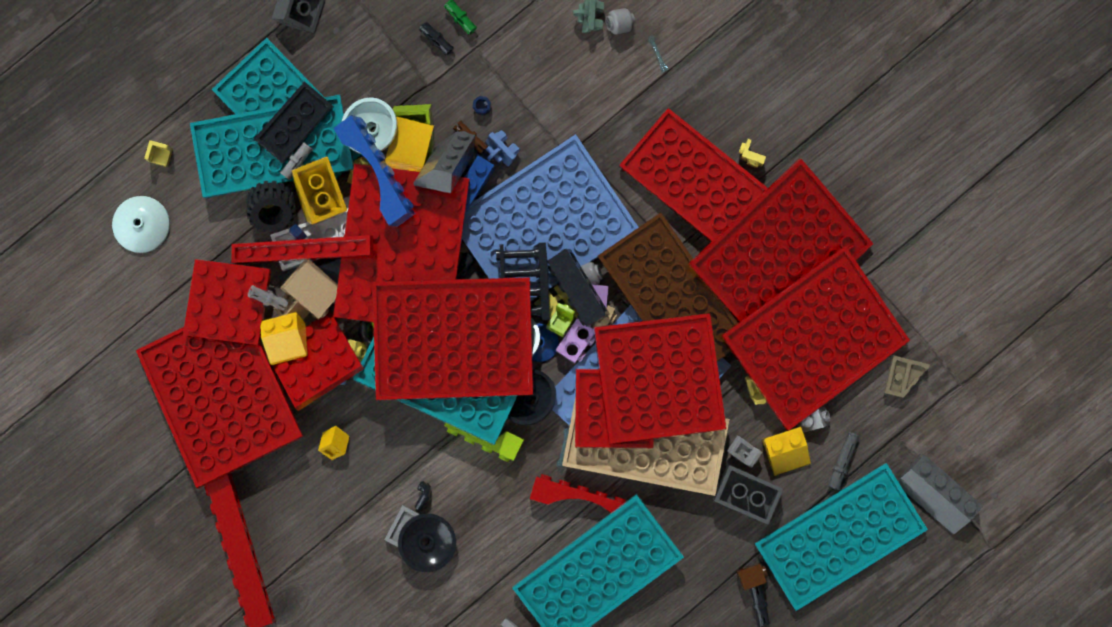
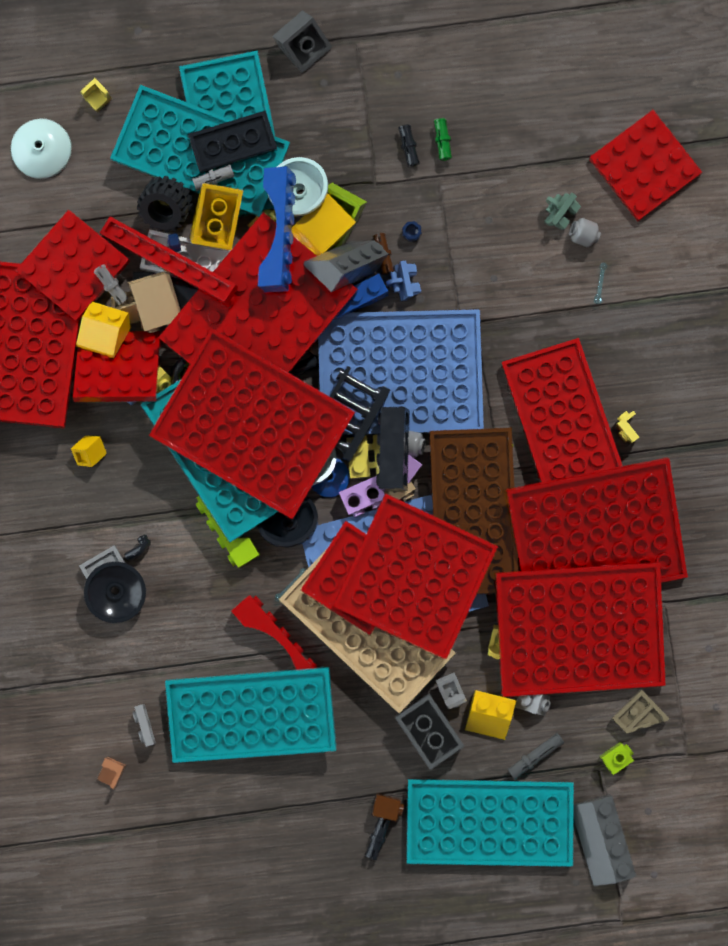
camera: 30 degrees right, 0 degrees up
lime bracket [546,303,575,337] -> none
none -> lime brick [599,742,634,775]

